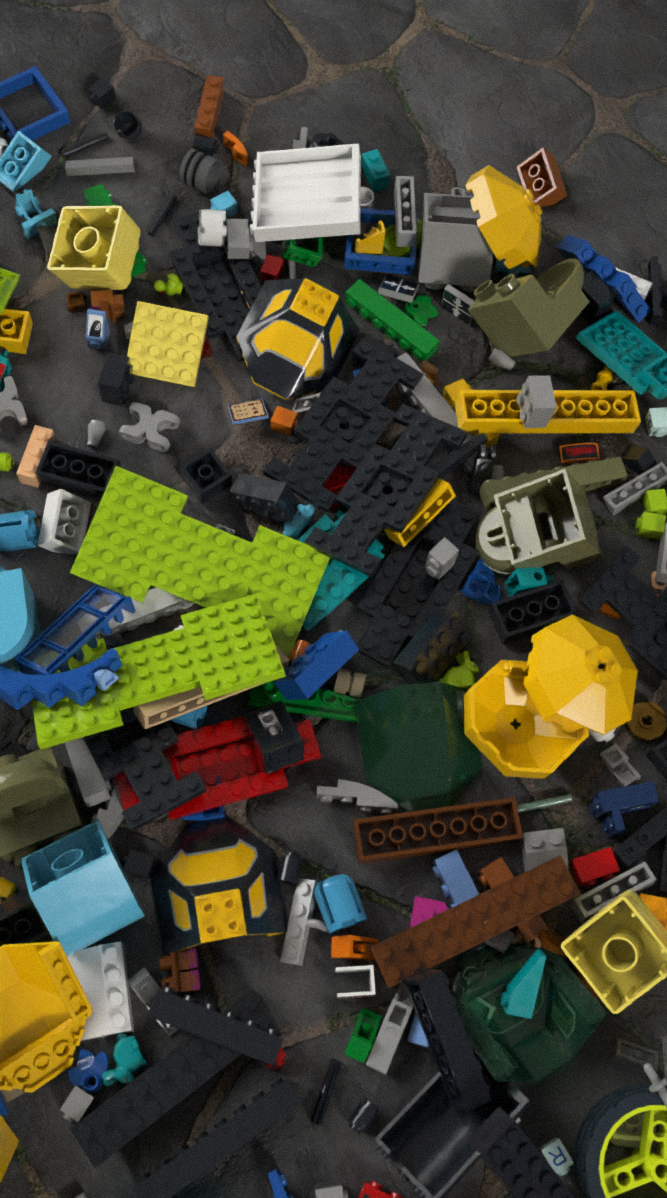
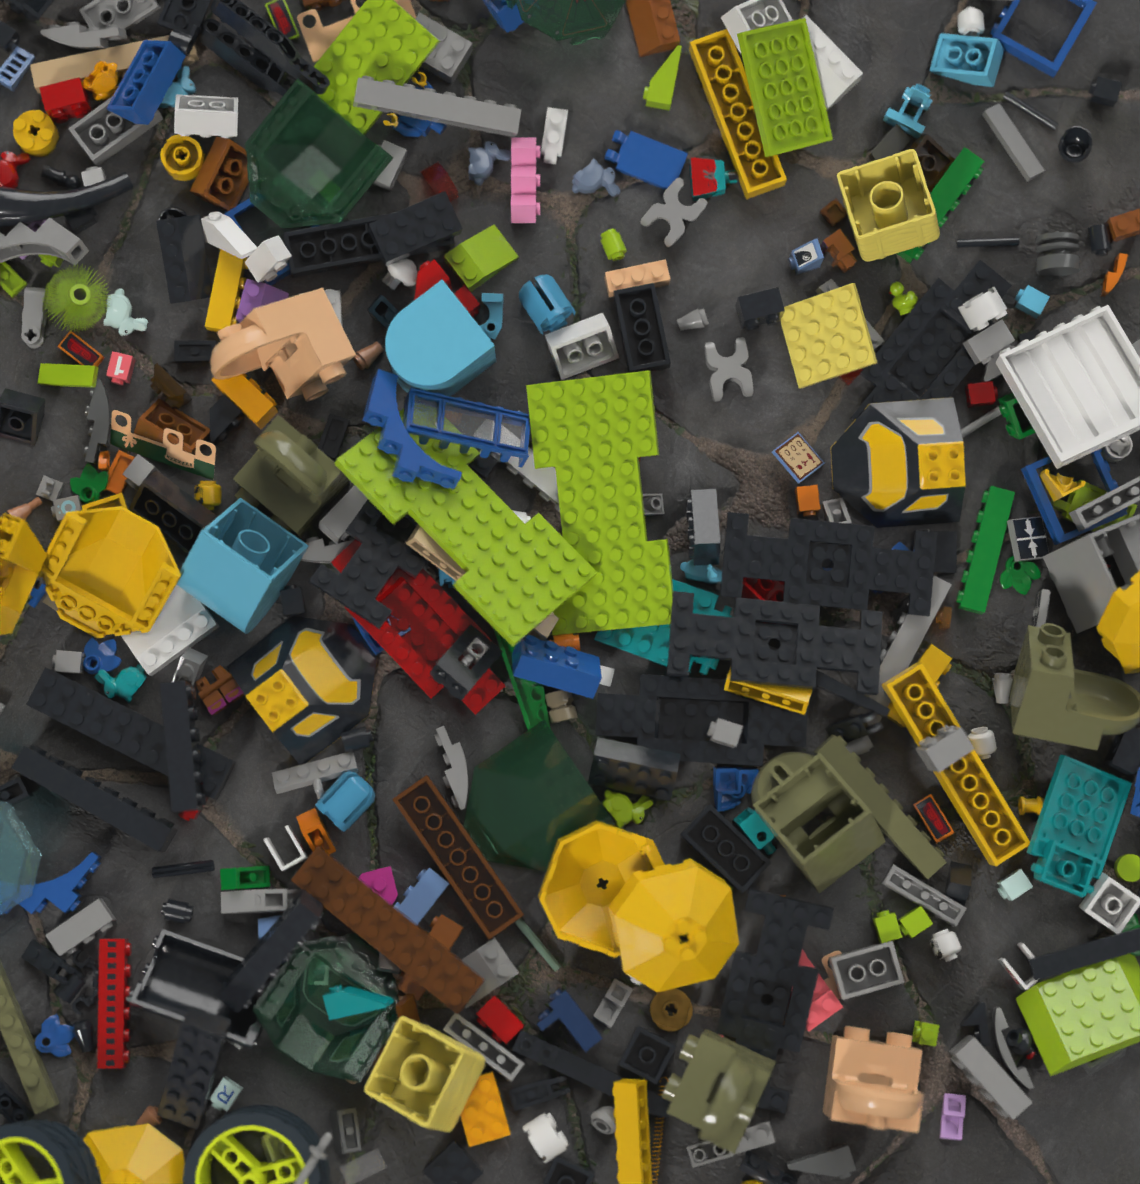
camera: 65 degrees right, 15 degrees up
light blue tile [94,669,119,691] -> none
black brick [180,448,232,504] -> none

